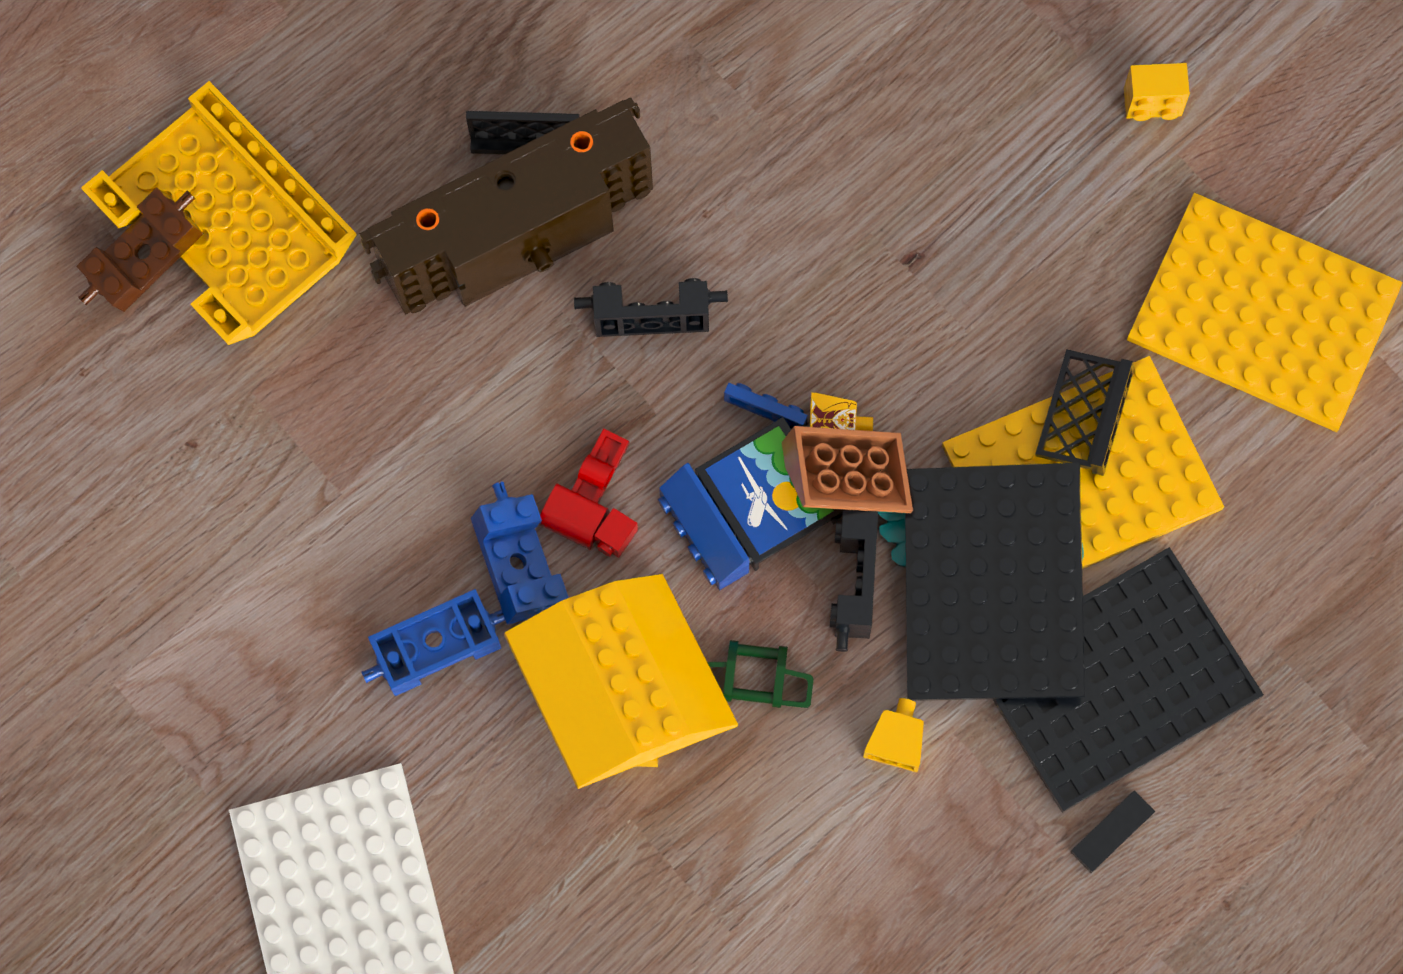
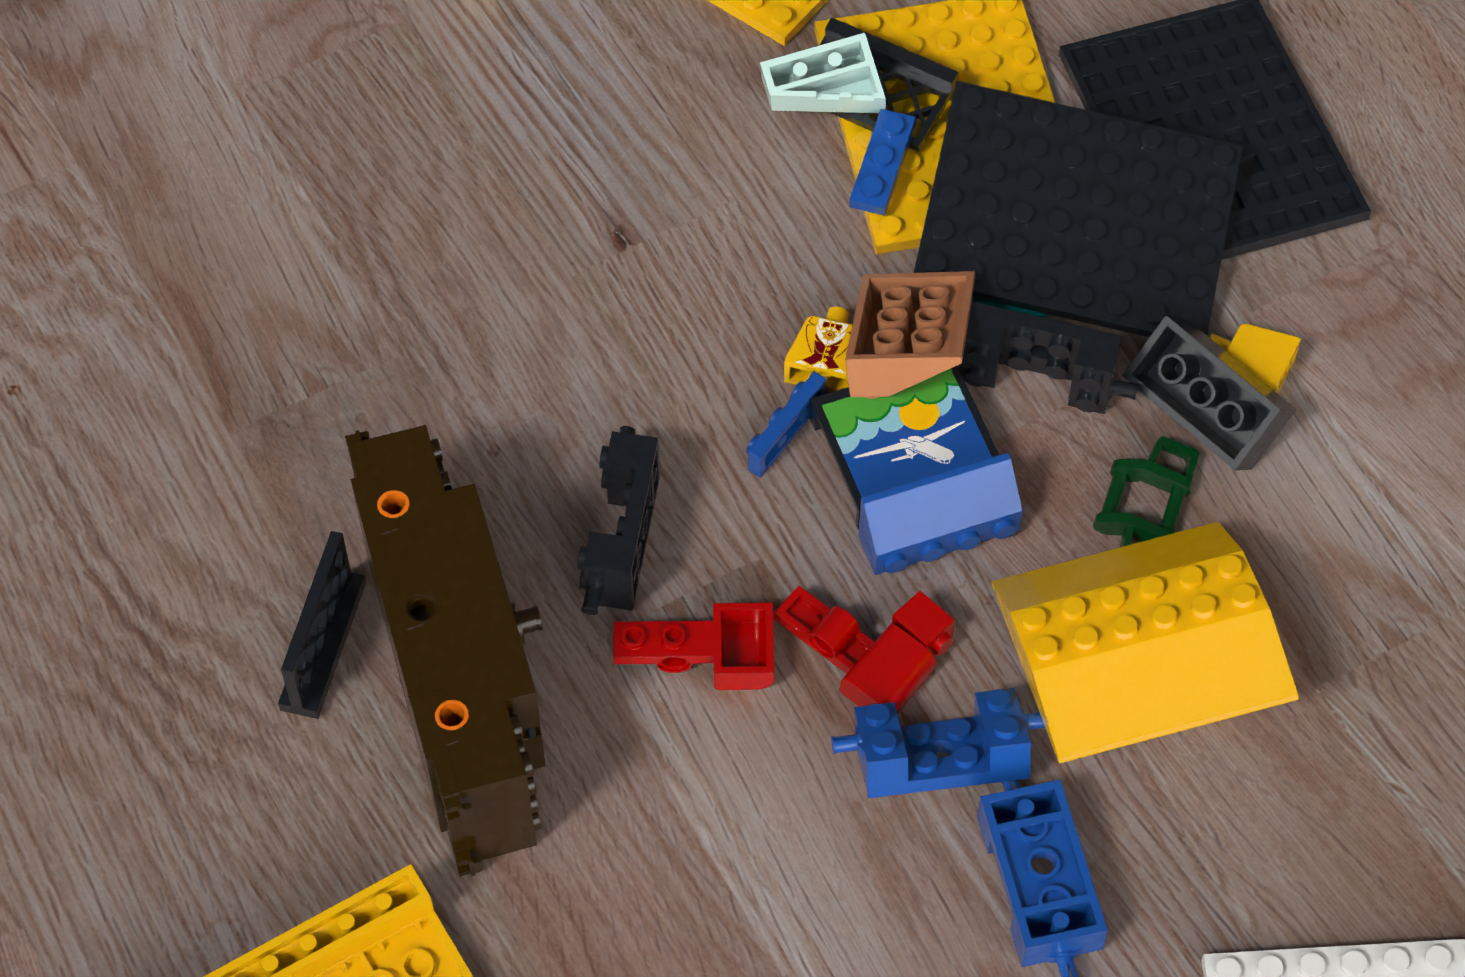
camera: 80 degrees left, 15 degrees down
black tile [1070,790,1155,873] -> none
none -> red plate [613,602,774,690]
none -> light aqua wedge [760,33,886,113]
none -> blue plate [849,109,916,216]
none -> black brick [1122,315,1297,471]

